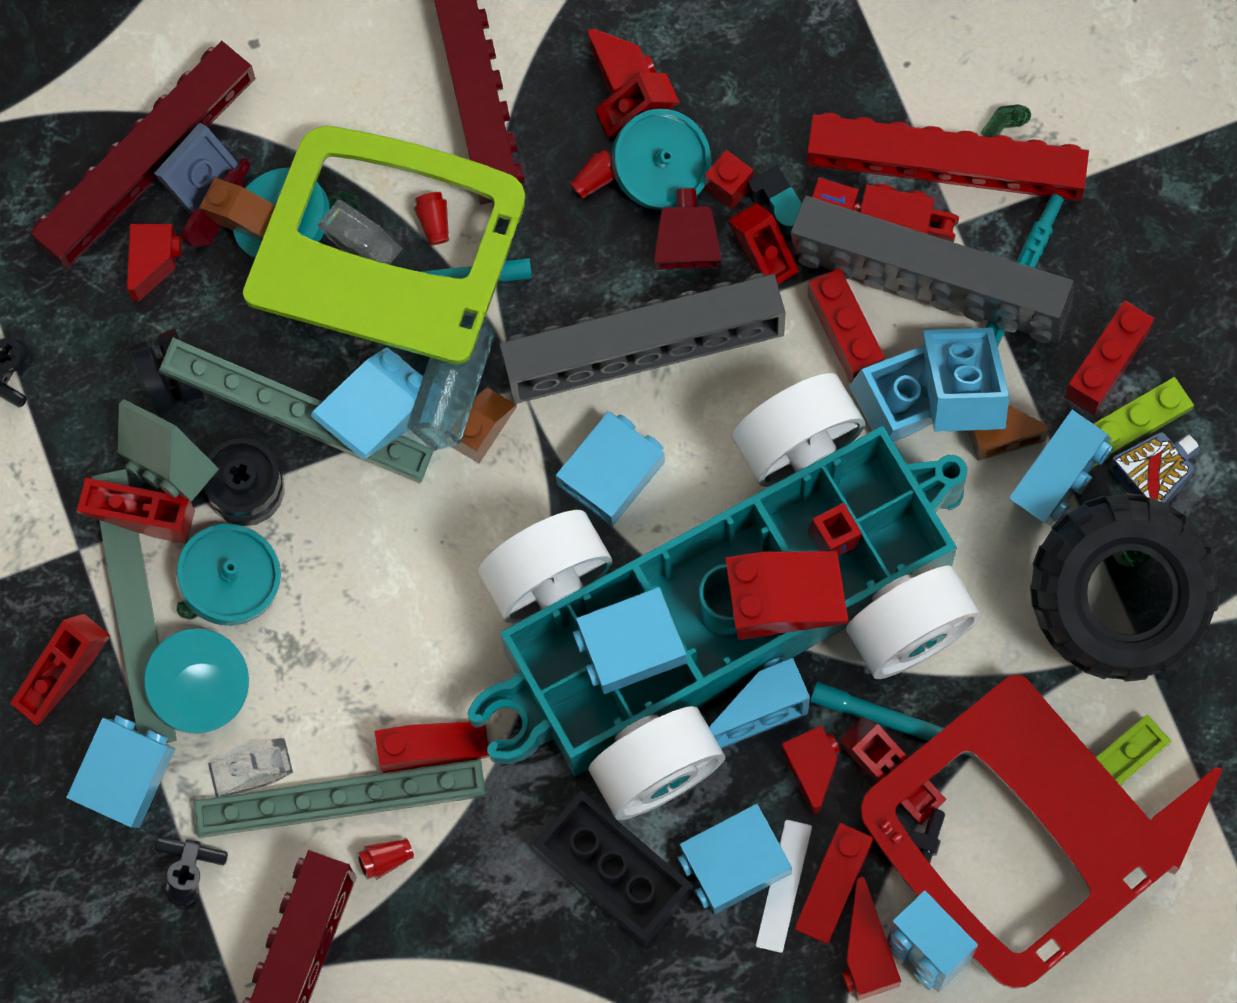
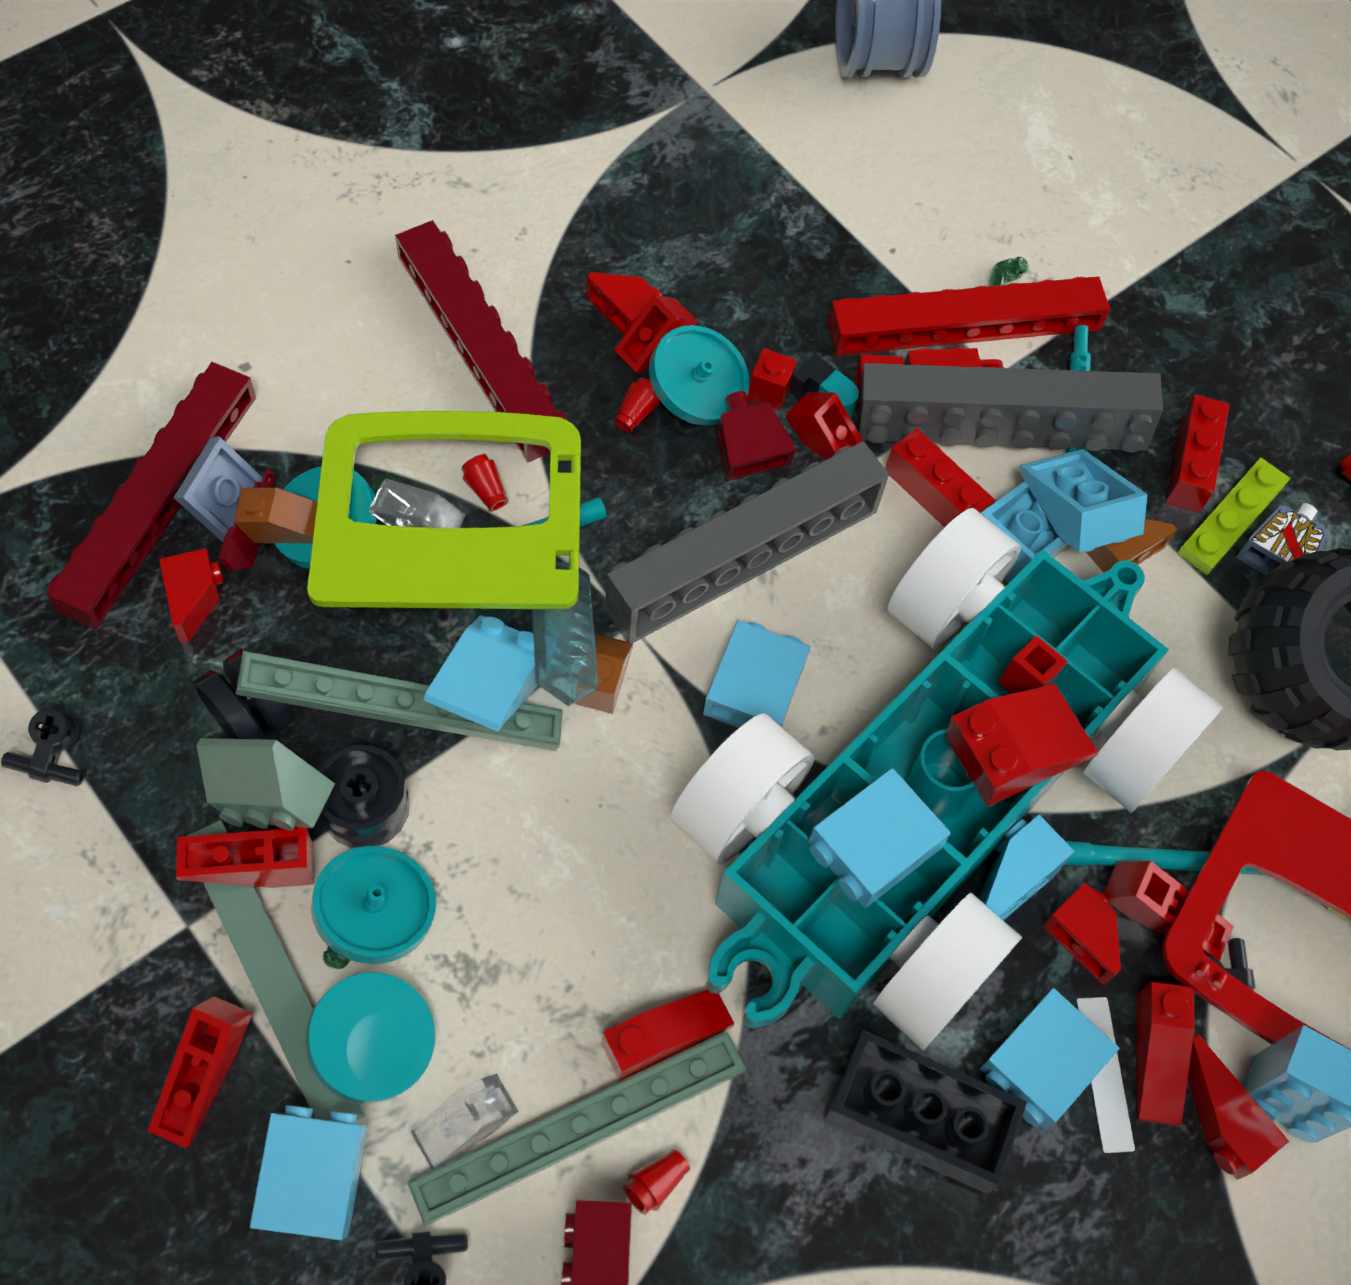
camera: 30 degrees left, 10 degrees down
medium azure brick [1009,410,1113,526] -> none

